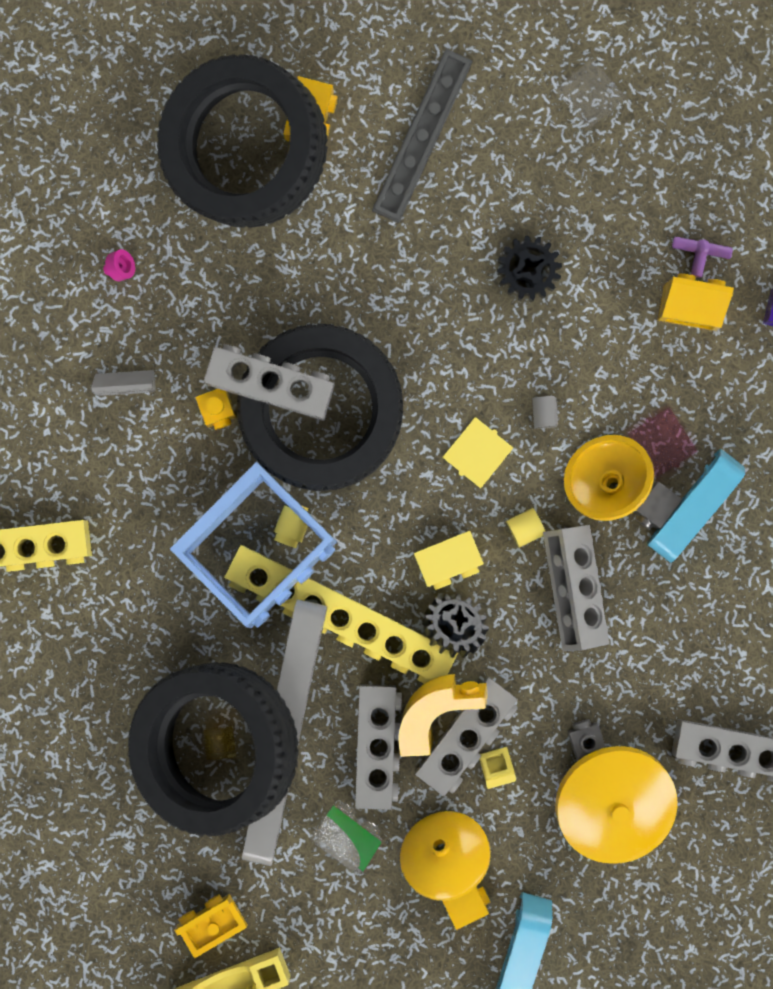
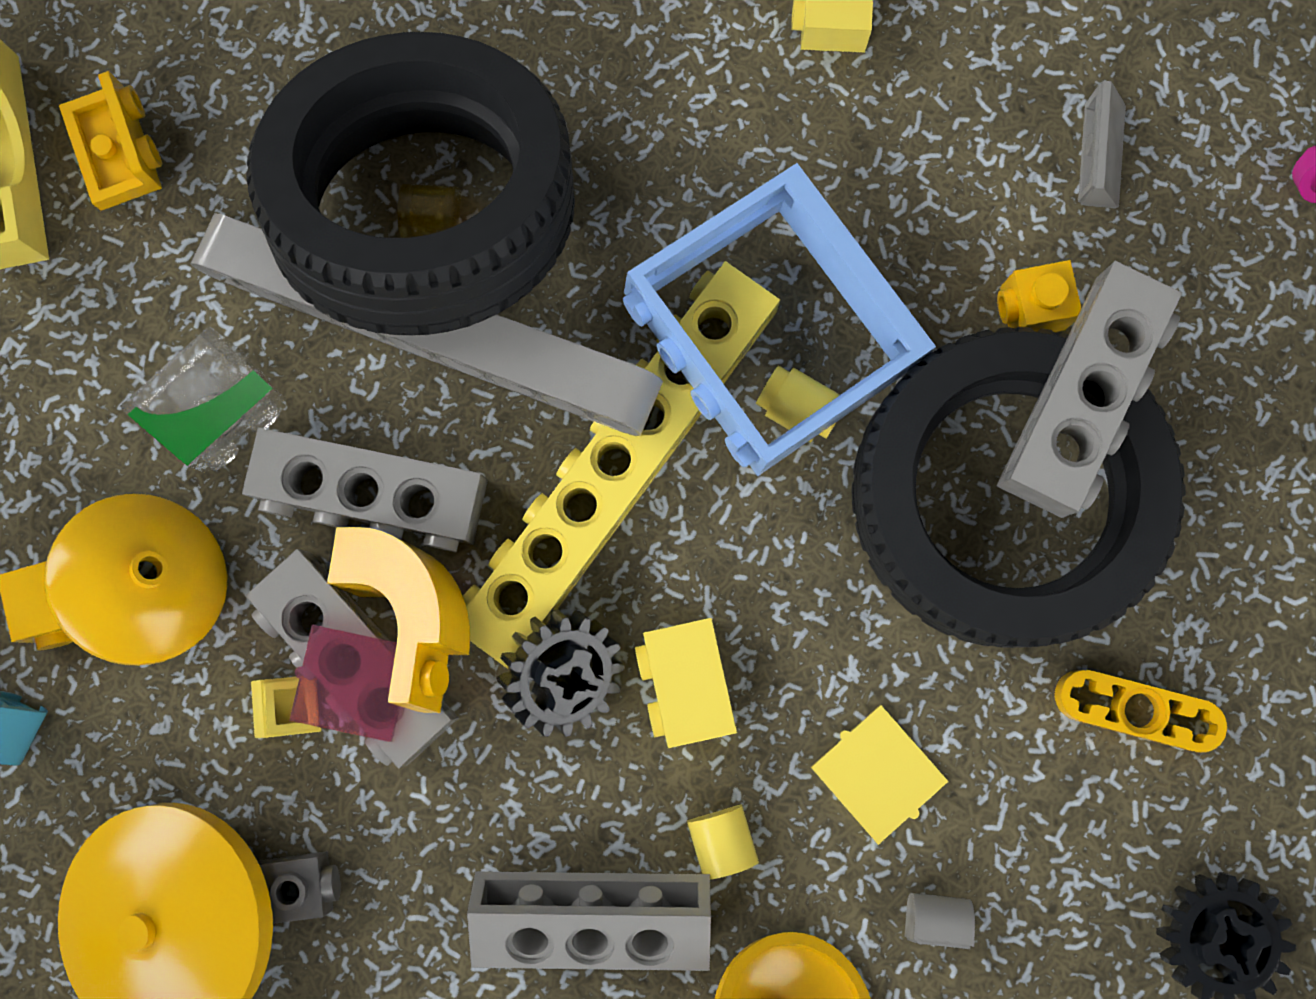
camera: 110 degrees right, 5 degrees down
none -> clear pink piece [289,625,400,742]
none -> yellow beam [1055,670,1227,752]

